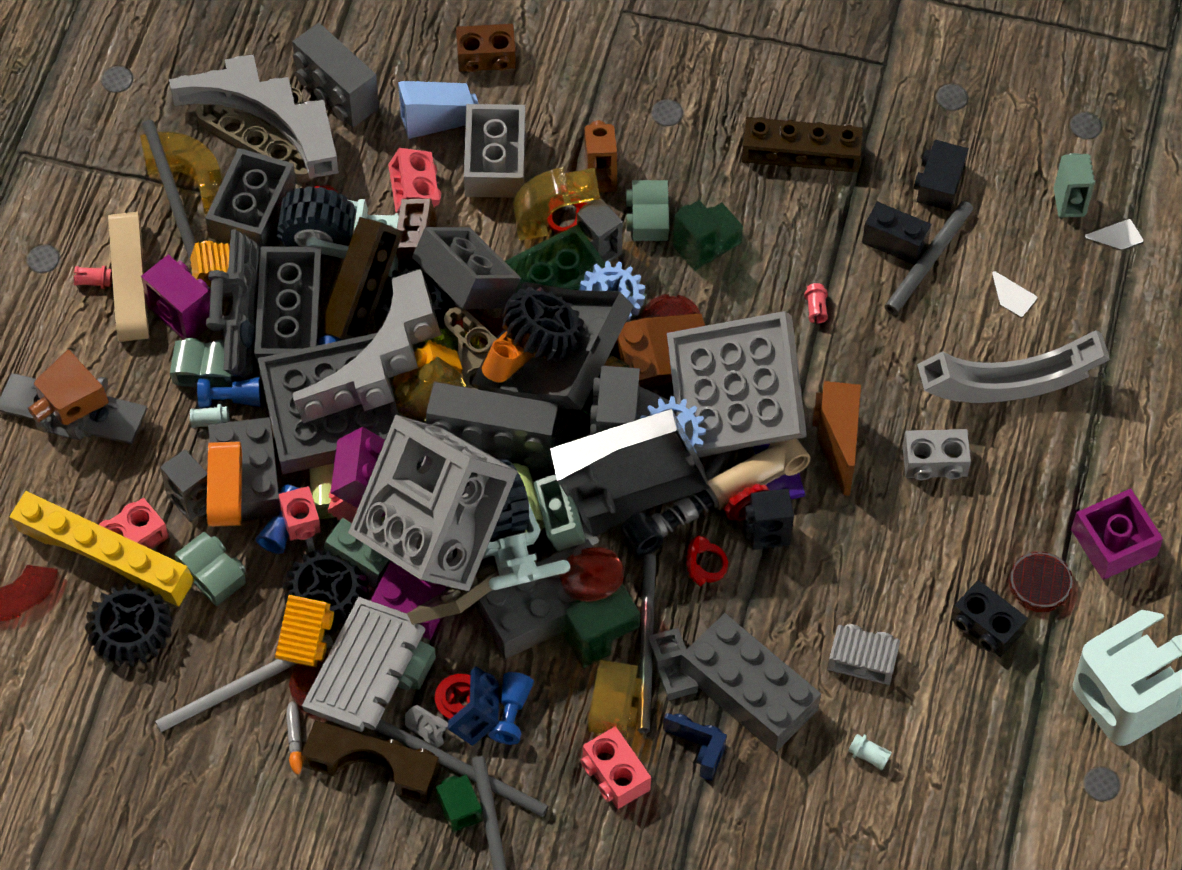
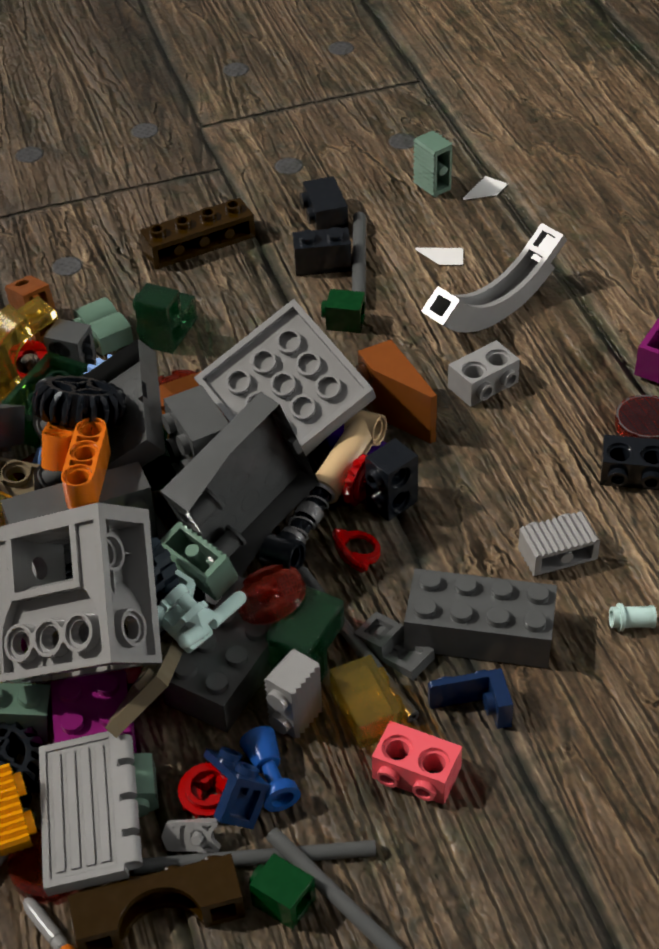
camera: 30 degrees left, 15 degrees down
none -> orange beam [61,417,111,509]
none -> light grey brick [264,649,323,739]
none -> dark green brick [321,289,365,333]

